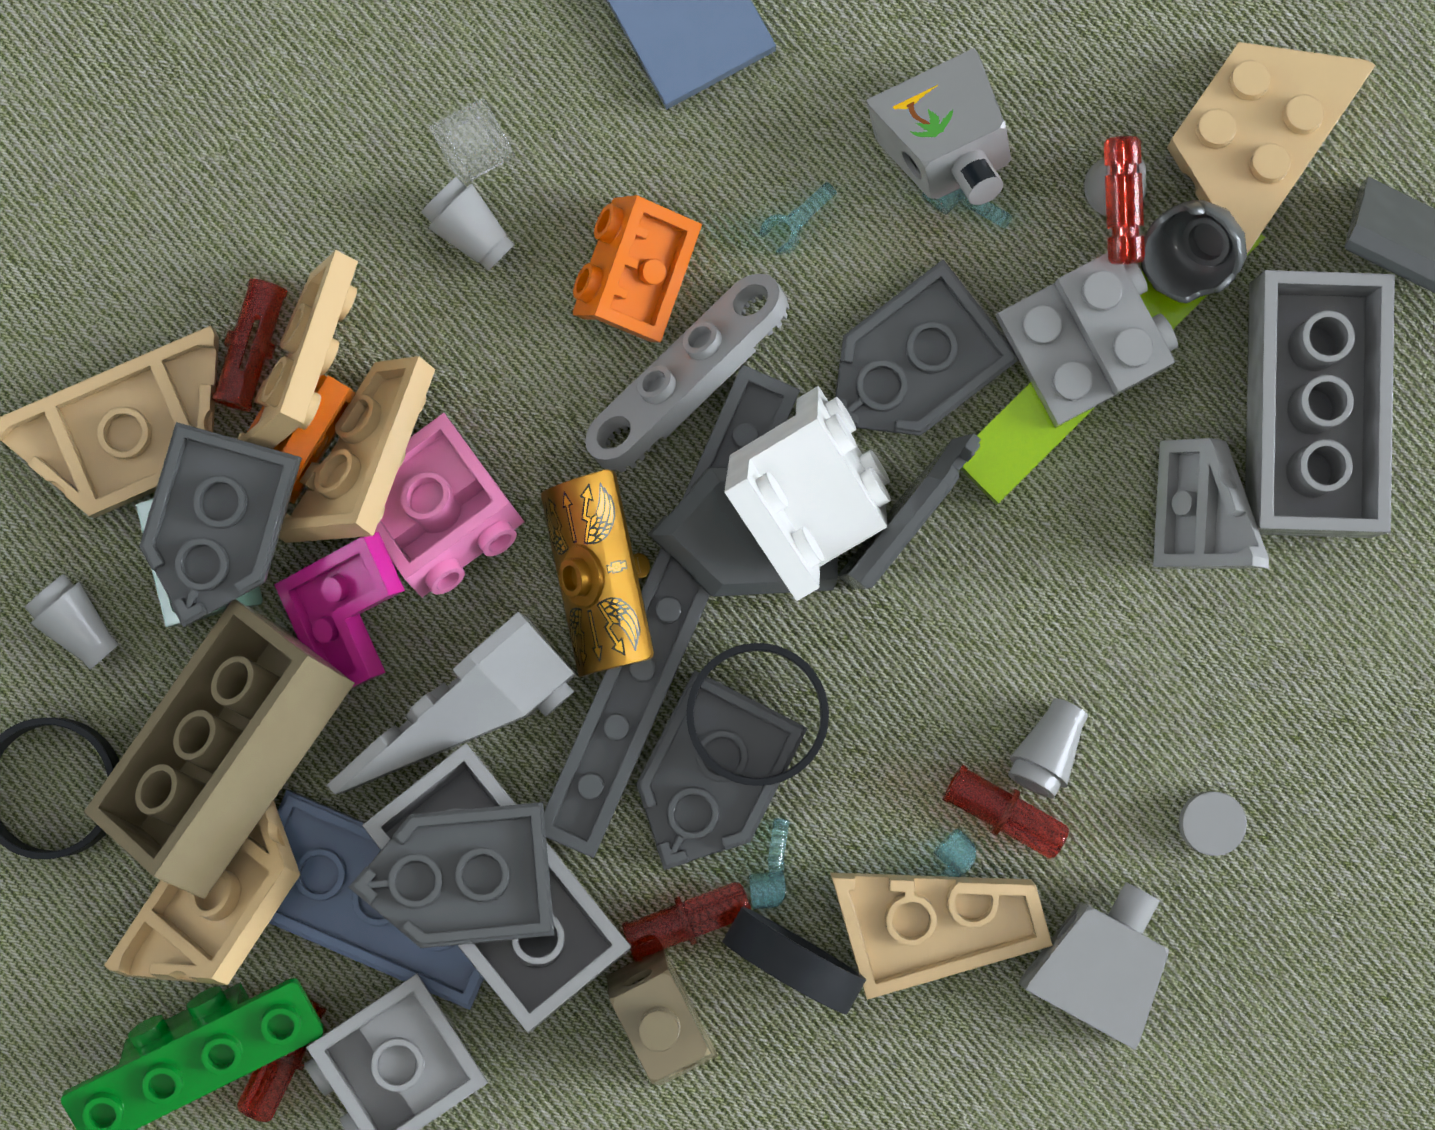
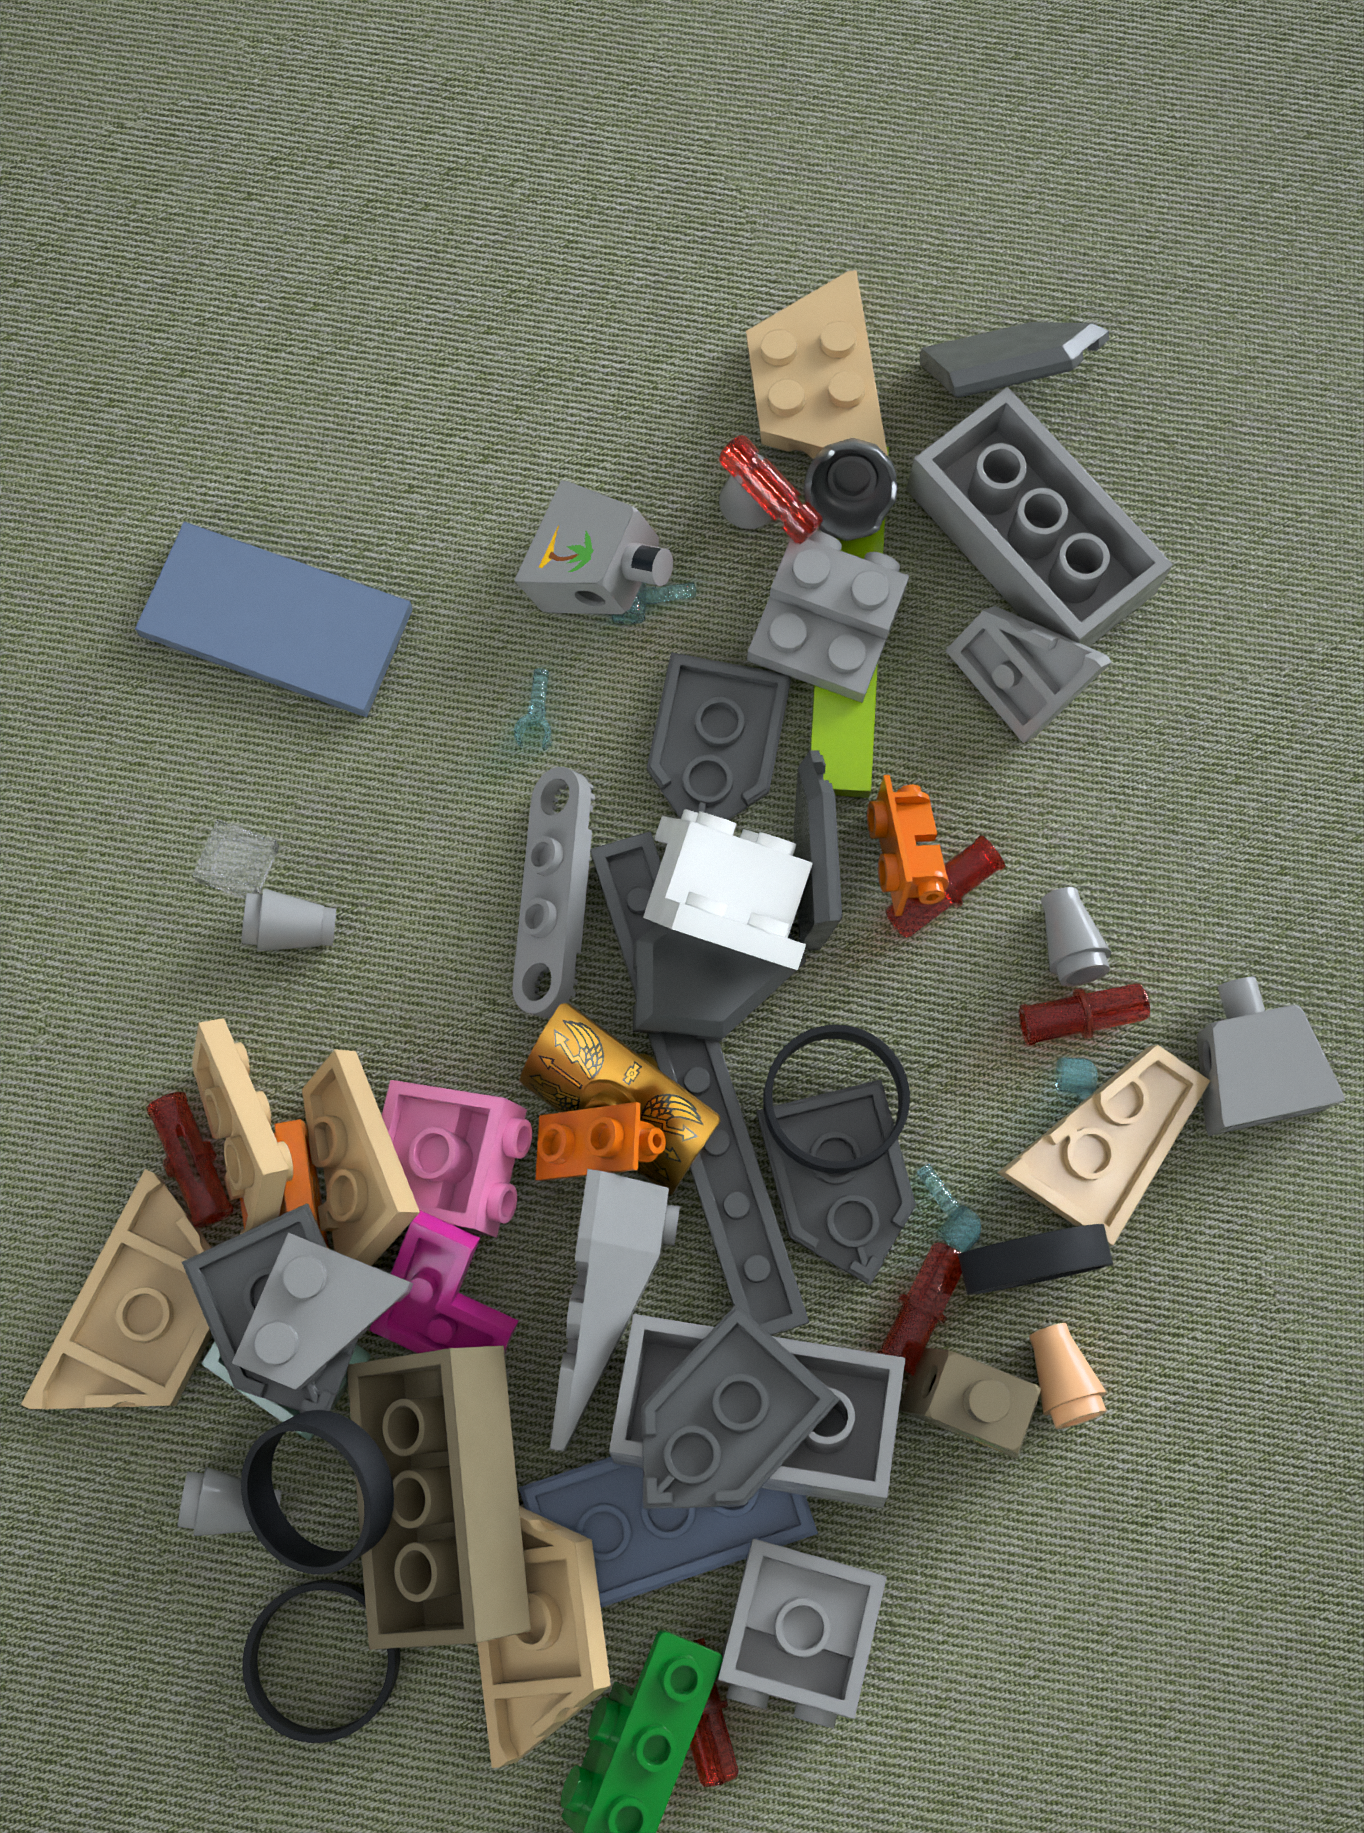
camera: 45 degrees left, 10 degrees down
orange bracket [573,195,702,343] -> none
light grey tile [1179,791,1247,856] -> none
none -> light grey wing [232,1233,414,1390]
none -> black tyre [241,1410,394,1575]
none -> orange hinge [535,1102,666,1181]
none -> orange hinge [867,775,949,916]
none -> clear red axle [885,835,1006,938]
none -> light nougat cone [1029,1323,1107,1429]

